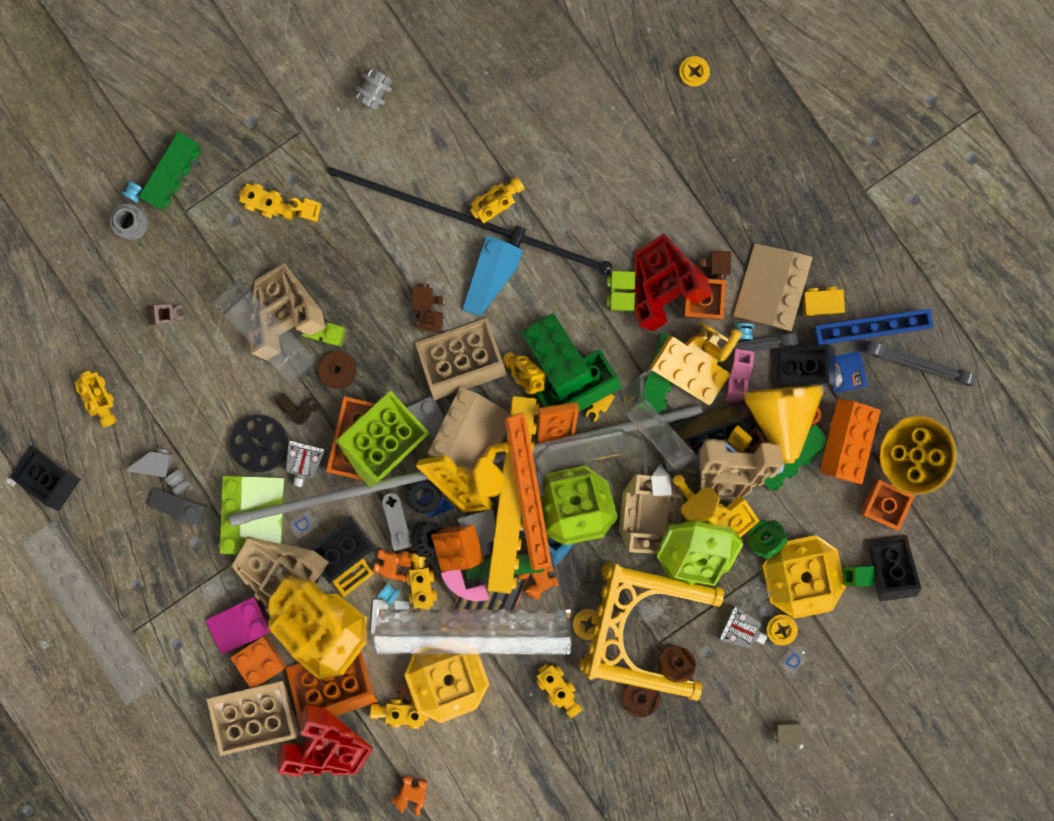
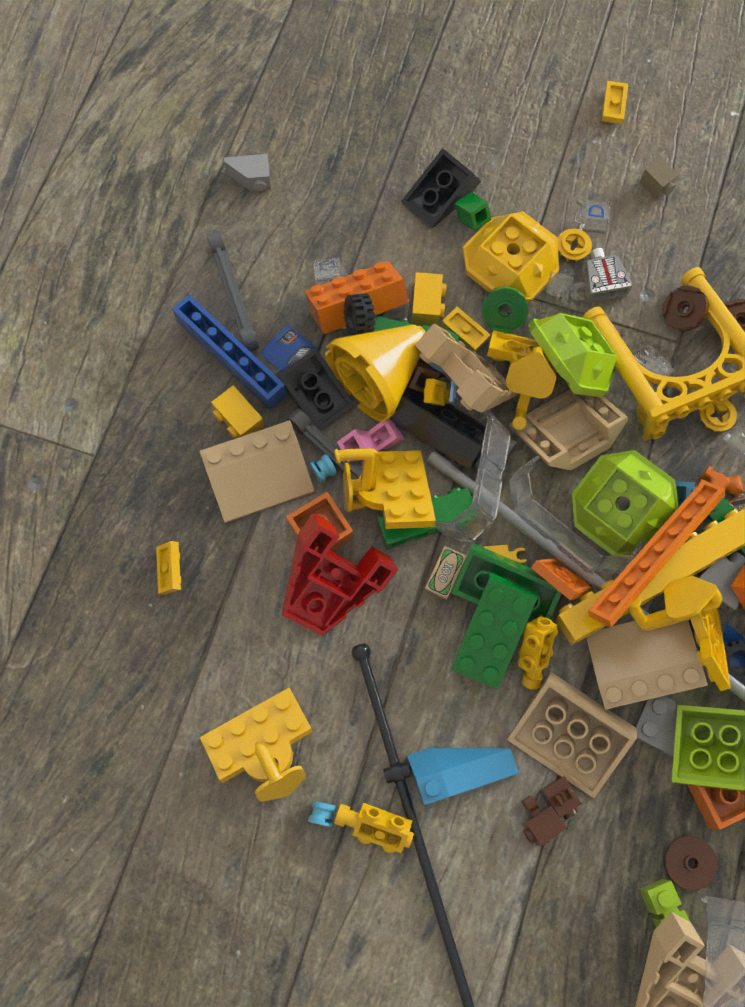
camera: 130 degrees left, 15 degrees down
lime piece [607,271,635,312] -> none
white sticker [651,464,672,496] -> none
yellow gear [679,56,710,87] -> none
reddish brown brick [697,251,731,280] -> none
orange brick [859,479,915,531] -> none
yellow cone [880,416,956,495] -> none
none -> yellow plate [156,541,181,595]
none -> yellow plate [200,687,313,802]
none -> light grey slope [224,154,271,191]
none -> medium azure wheel [308,800,337,827]
none -> black tyre [344,293,375,336]
none -> yellow piece [412,272,446,325]
none -> tan tile [425,546,466,600]
none -> yellow plate [441,307,491,352]
none -> yellow plate [601,81,628,124]

